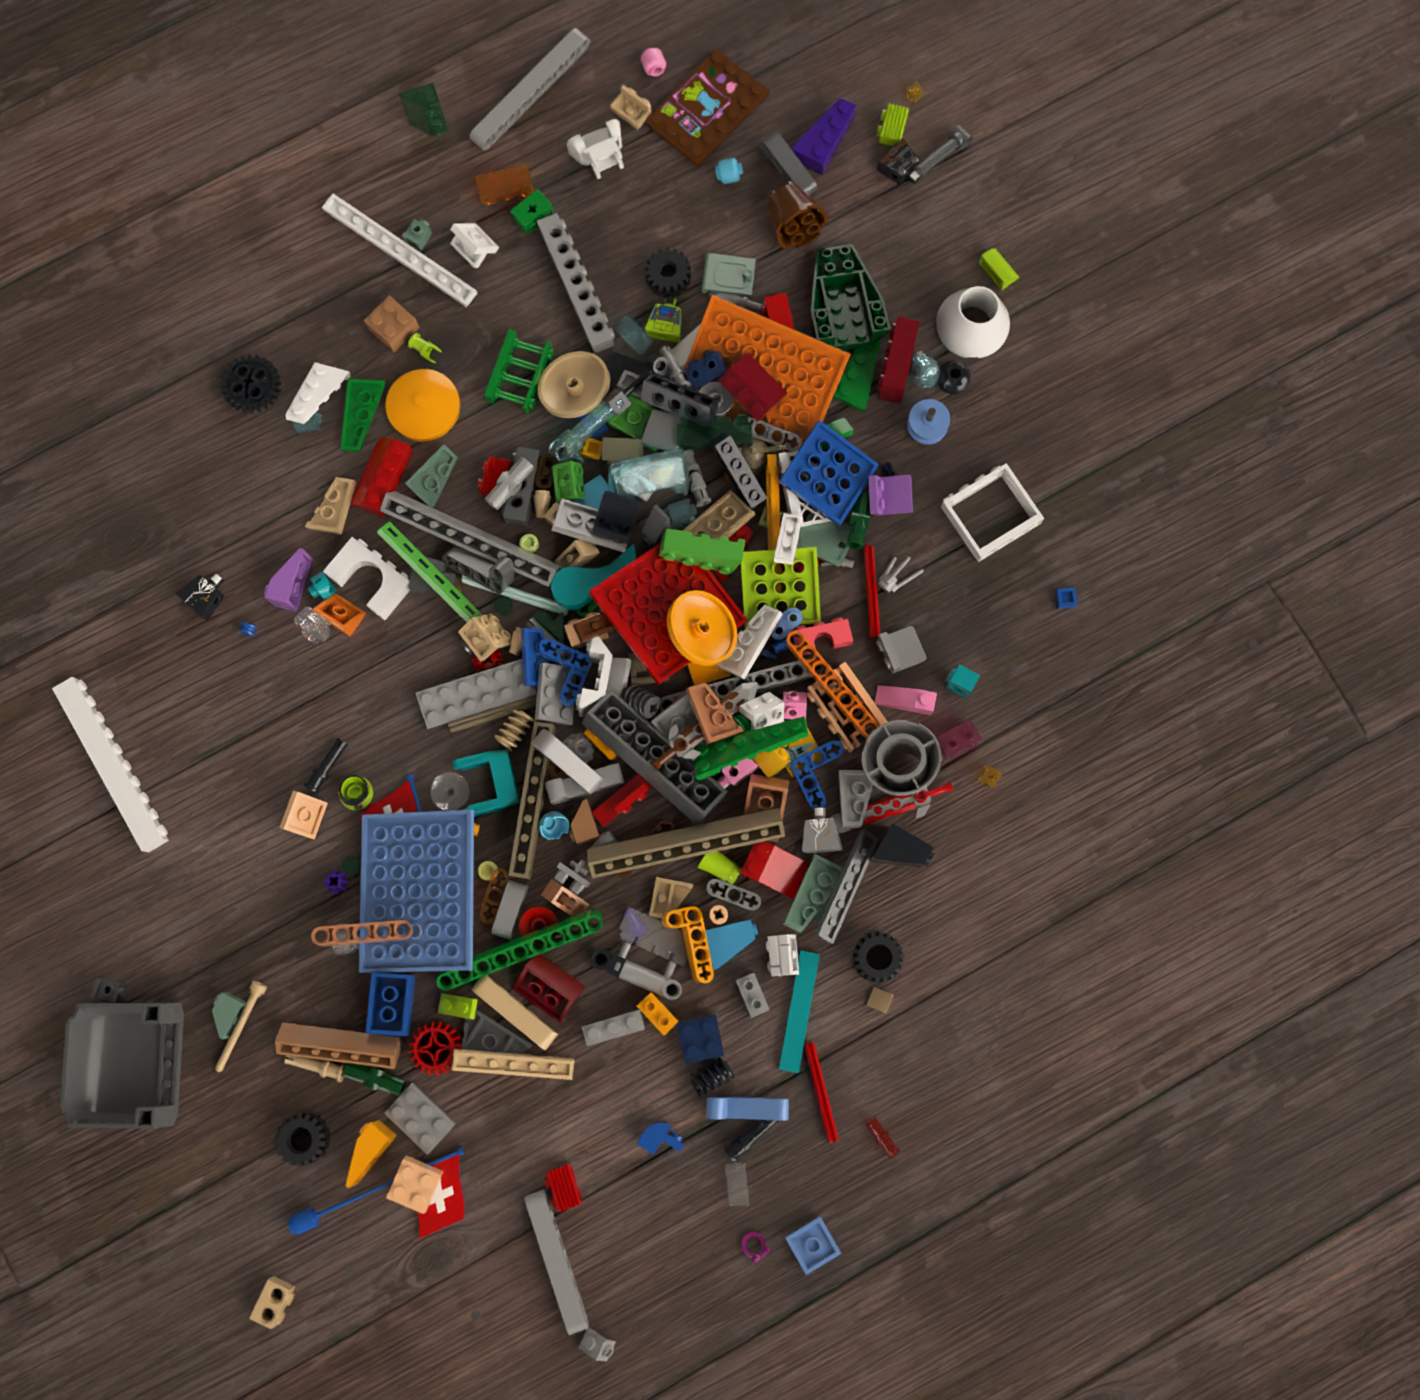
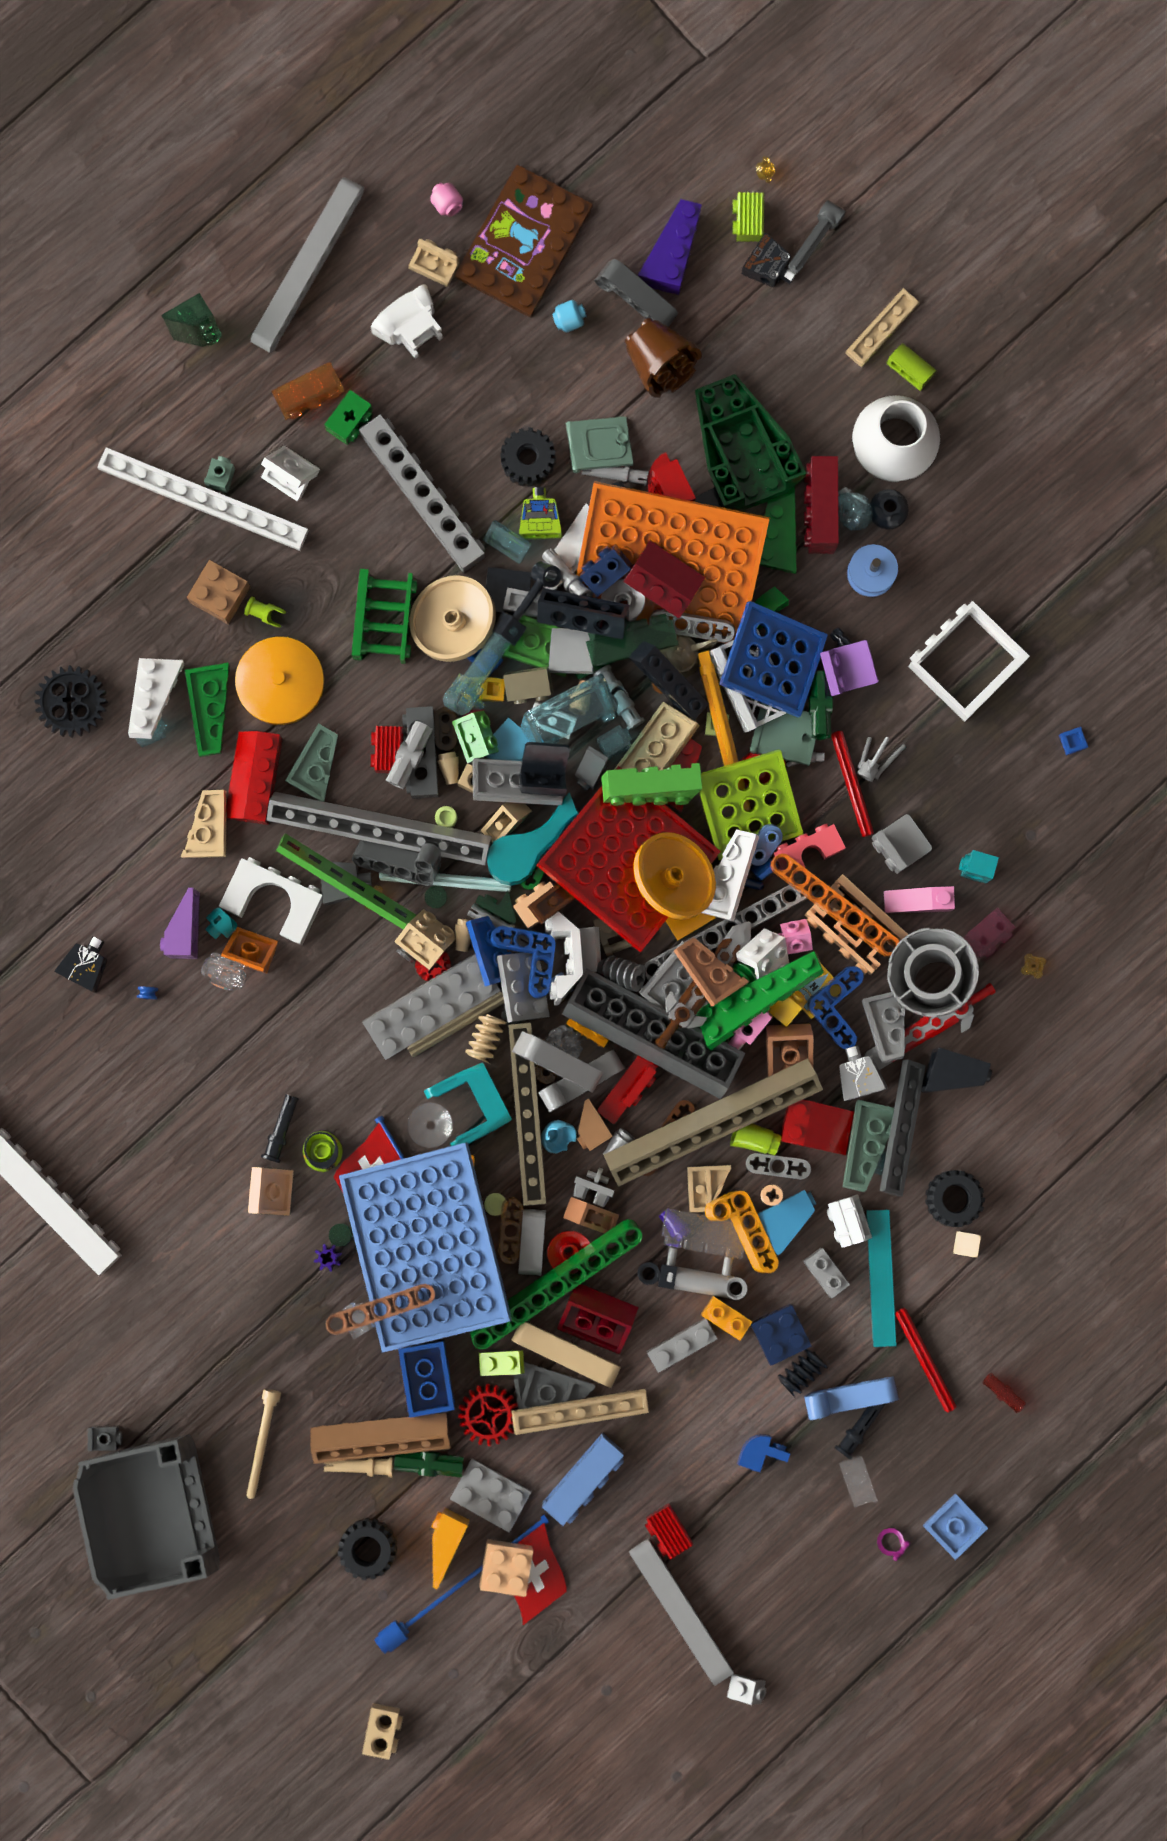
camera: 20 degrees left, 5 degrees up
sand green slope [212,992,247,1039] -> none
white tile [774,513,802,565] -> none
none -> medium blue brick [542,1432,624,1526]
none -> tan tile [846,288,920,367]

